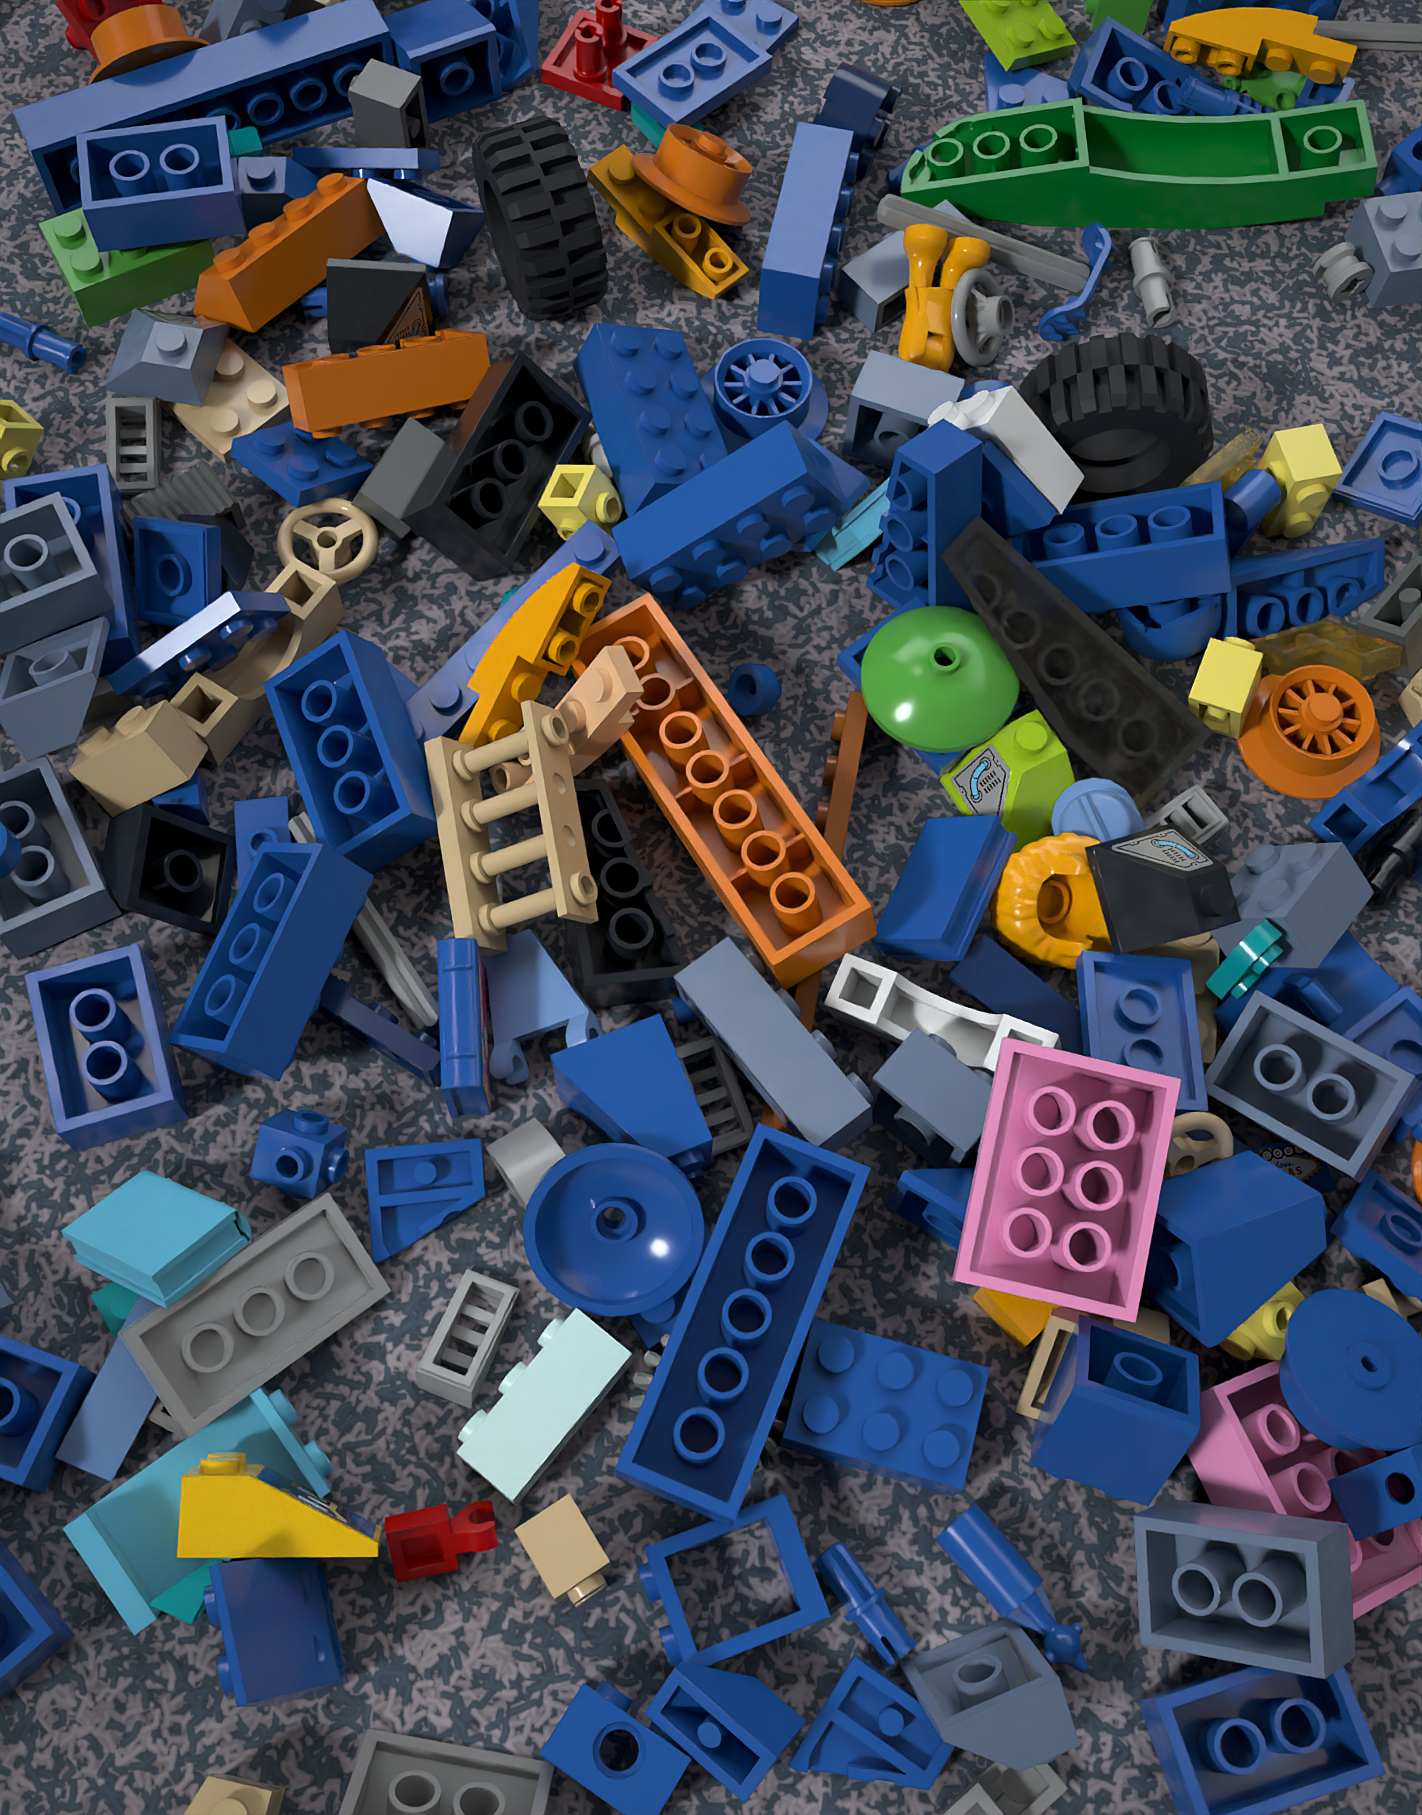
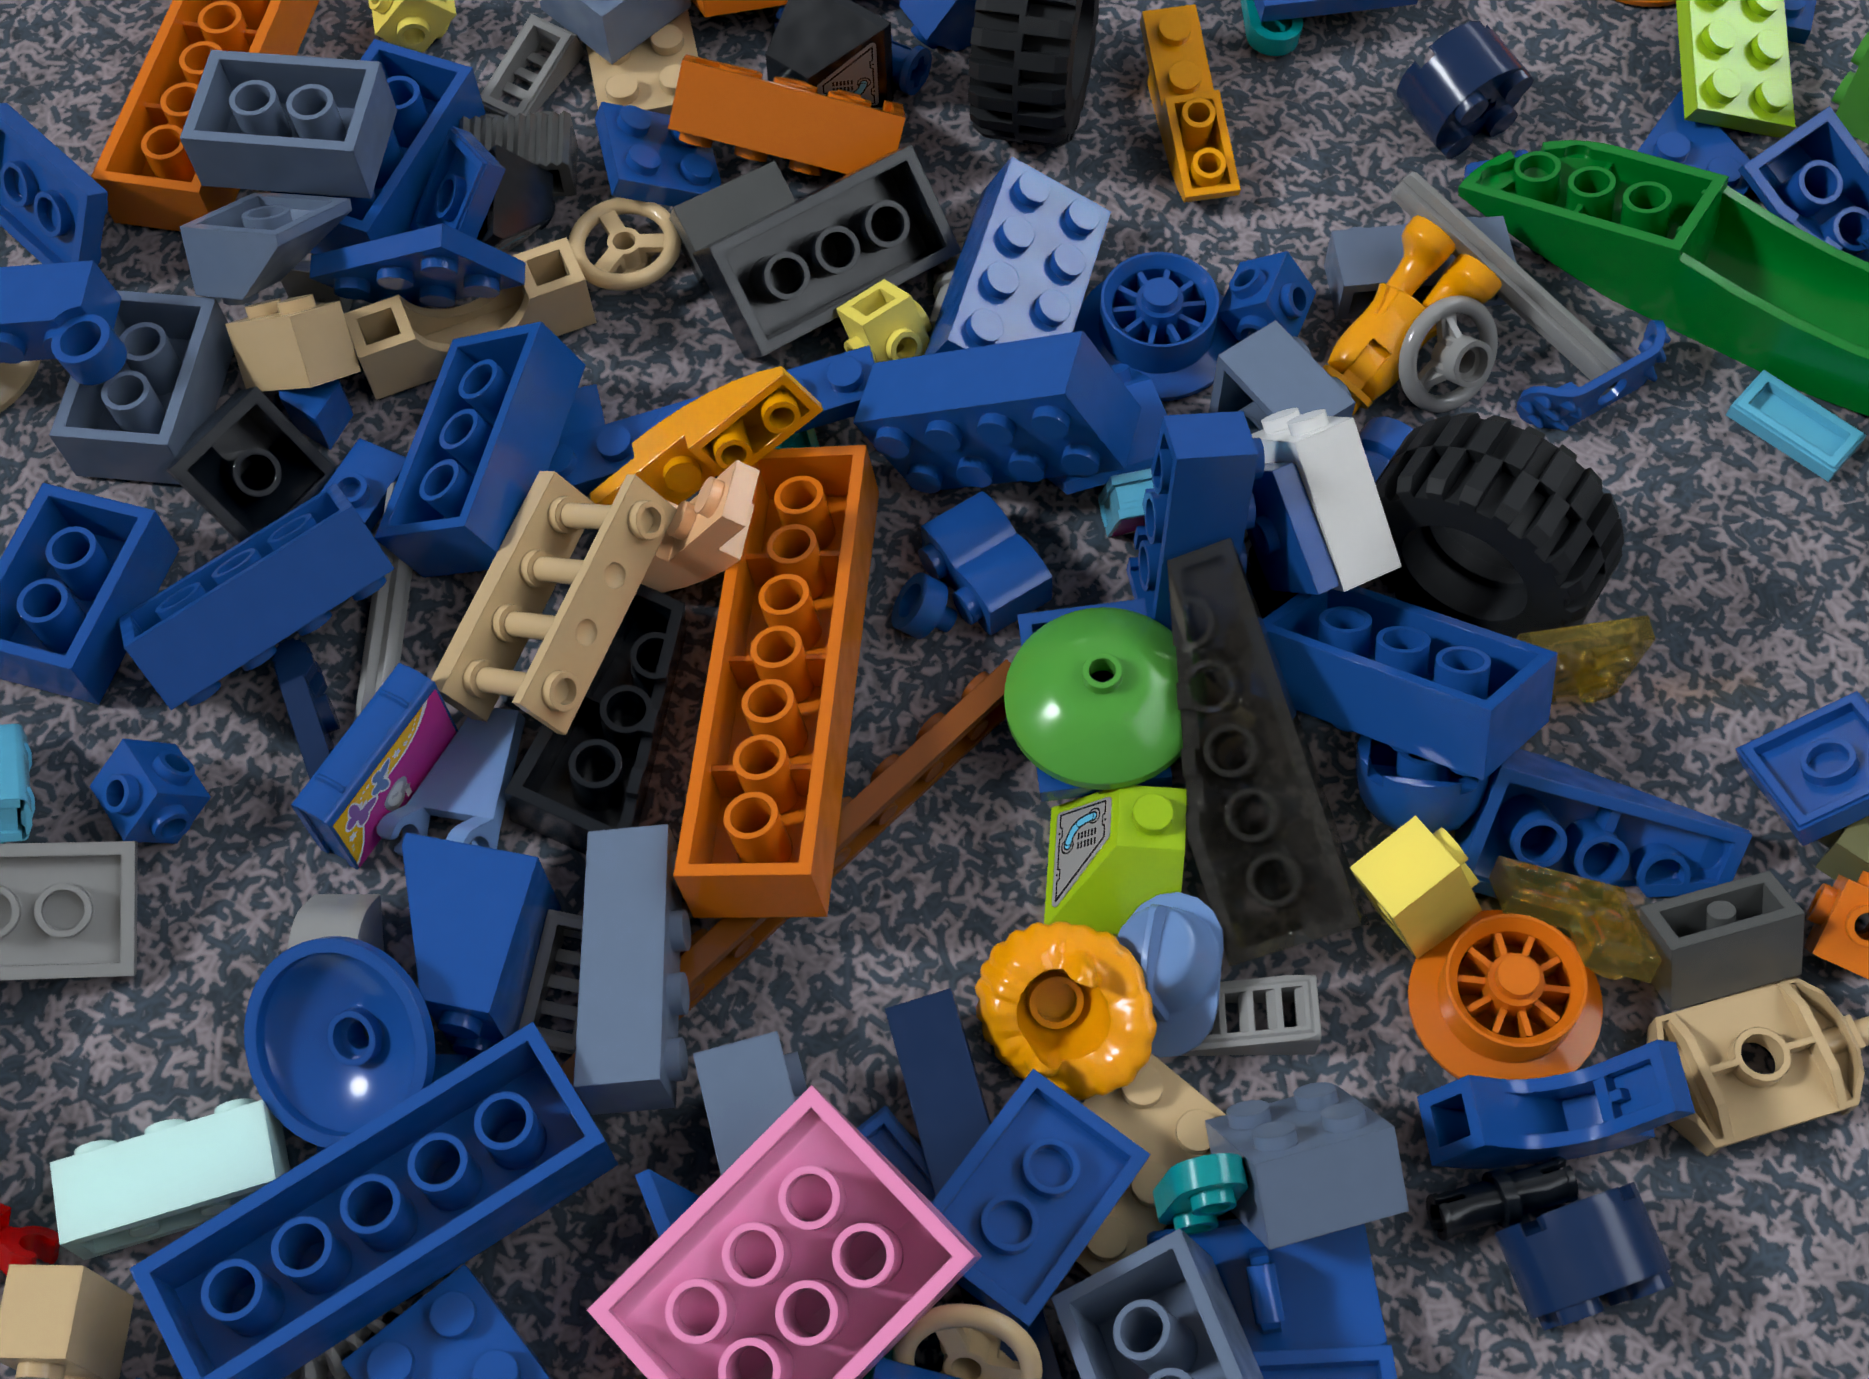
camera: 40 degrees right, 5 degrees down
blue wing [365,1138,487,1263] -> none
light grey slope [416,1269,520,1409] -> none
orange piece [631,123,753,226] -> none
brick [757,121,859,341] -> none
white arch [824,953,1062,1078] -> none
blue piece [870,815,1018,961] -> none
black slope [1085,823,1241,955] -> none
light grey pin [1128,237,1177,328] -> none
blue piece [1223,468,1282,559] -> none
light yellow brick [1257,424,1343,538] -> none
none -> blue brick [918,491,1052,636]
none -> blue brick [1218,251,1316,342]
none -> medium azure tile [1726,370,1867,482]

